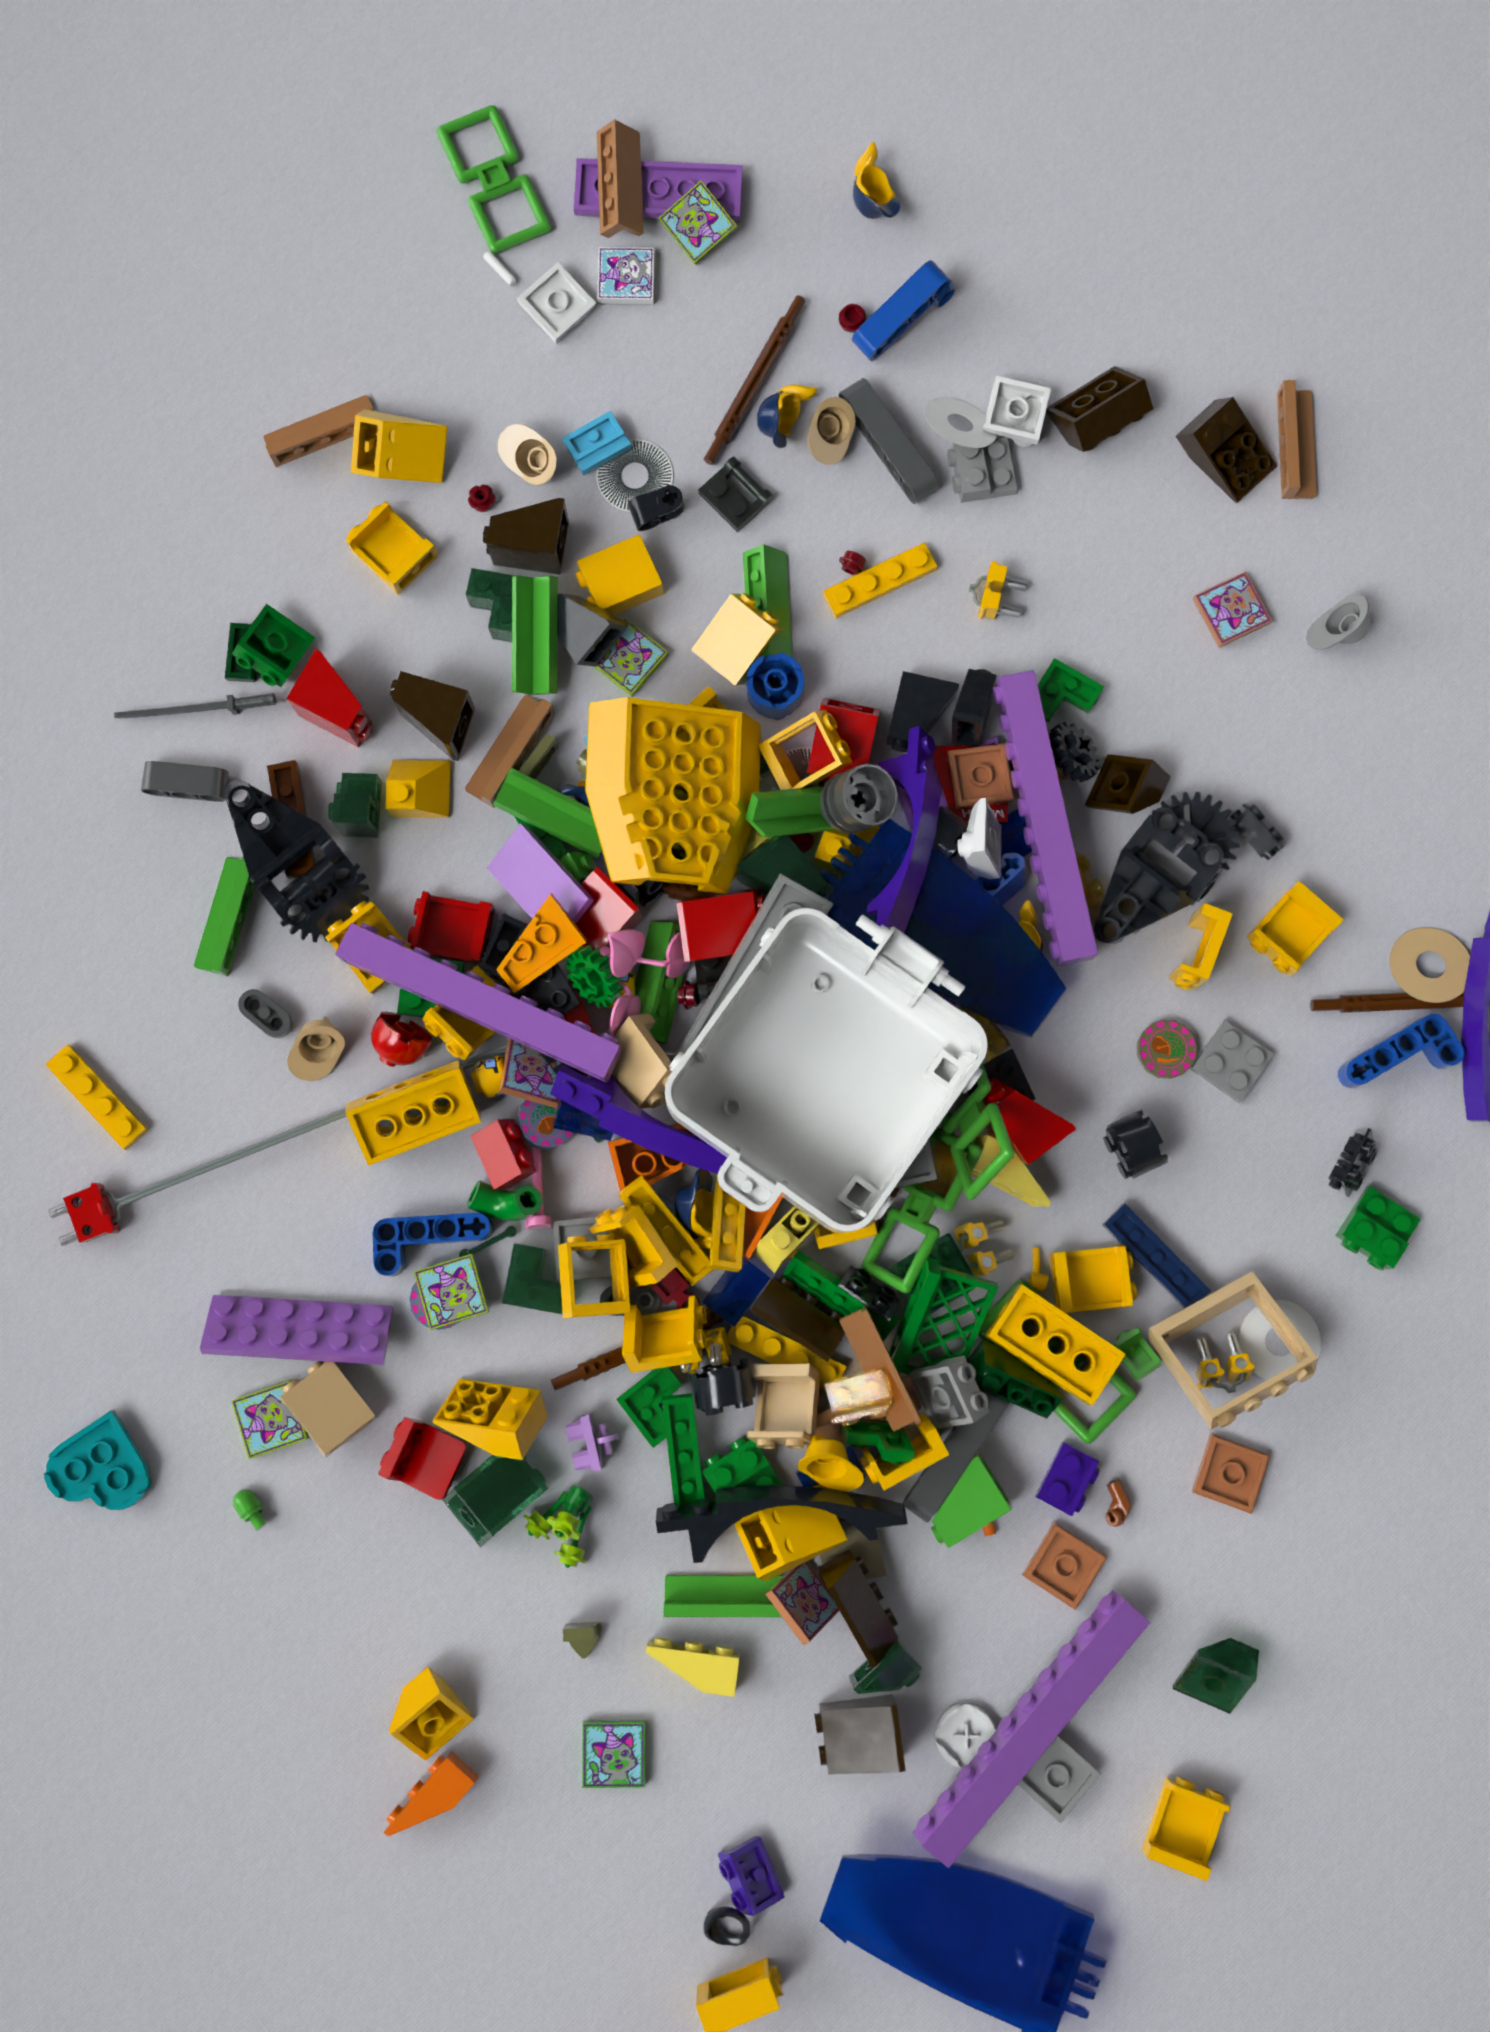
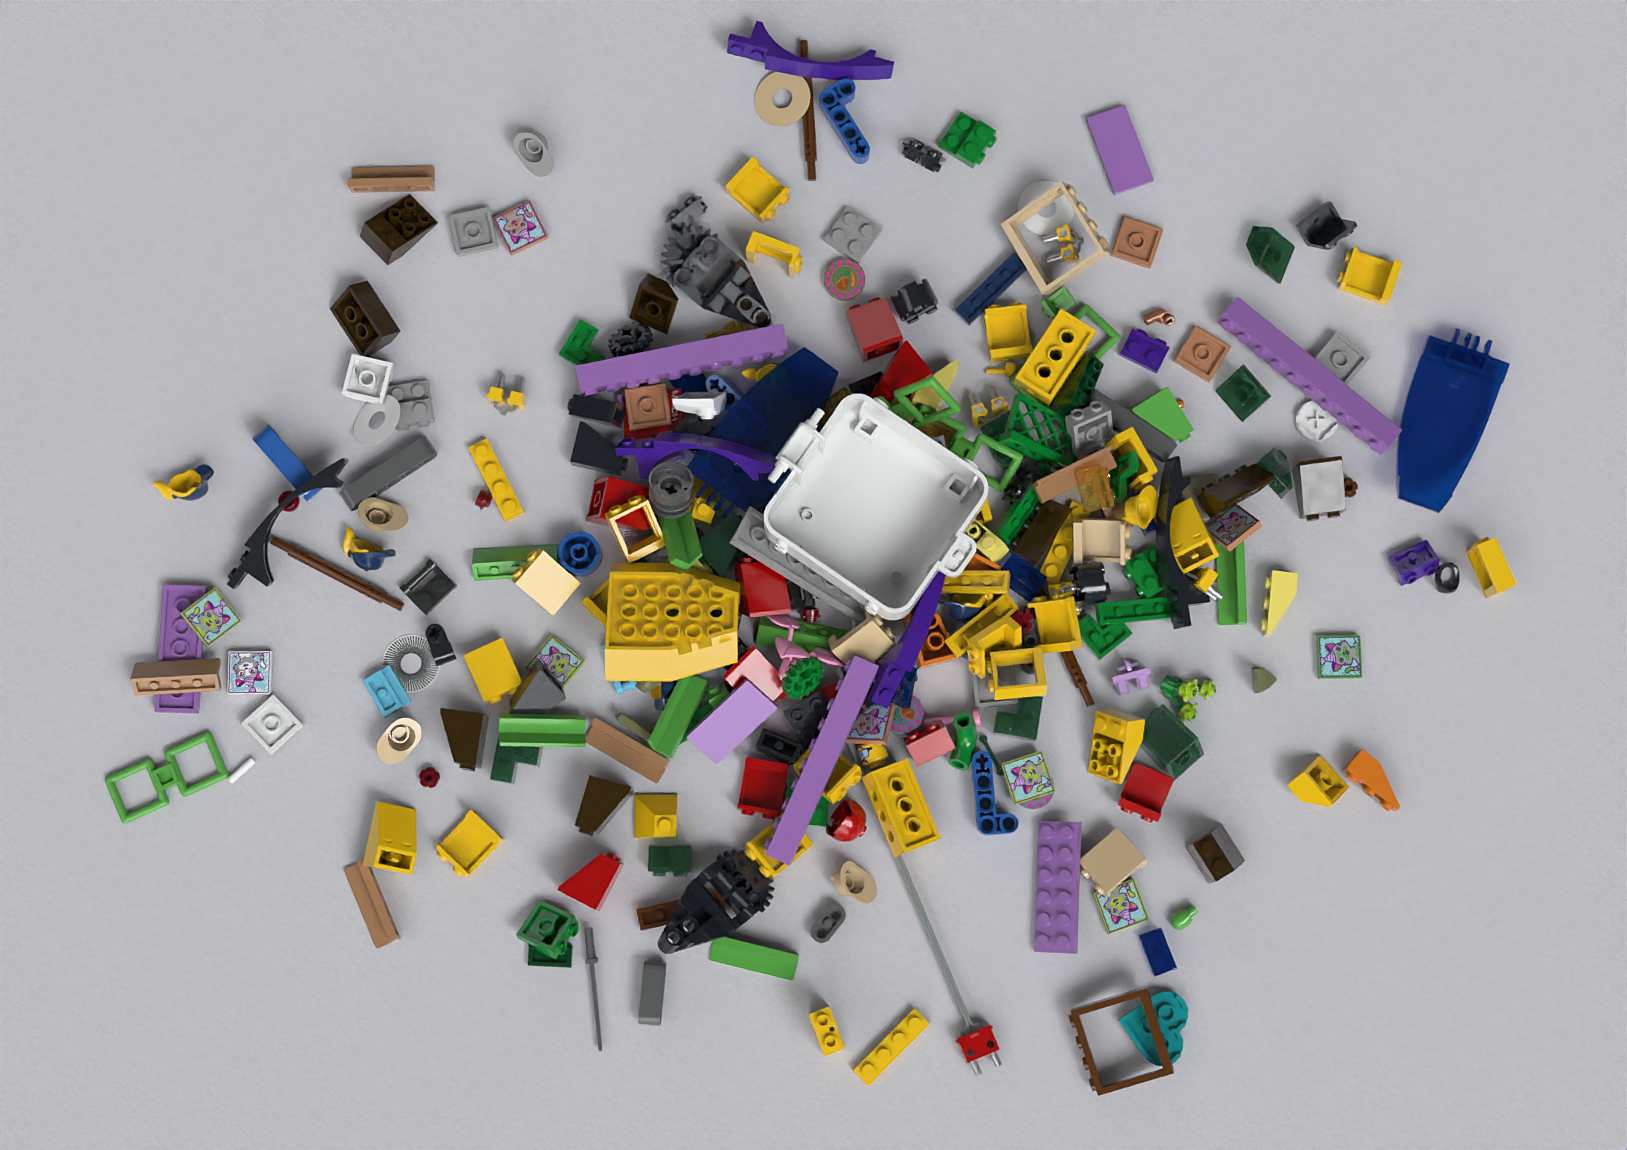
camera: 90 degrees left, 0 degrees up
light orange wing [496,892,587,993] -> none
none -> black slope [227,458,349,589]
none -> light grey plate [449,207,499,257]
none -> yellow window [809,1006,845,1057]
none -> red slope [846,297,903,362]
none -> reddish brown window [1068,986,1174,1096]
none -> medium lavender tile [1086,105,1154,195]
none -> clear blue panel [1138,928,1177,977]
none -> yellow piece [1185,567,1224,601]
none -> dark brown slope [1186,824,1245,884]
none -> clear green slope [1215,364,1271,422]
none -> black bracket [1295,201,1358,250]
none -> reddish brown plate [1344,477,1358,498]

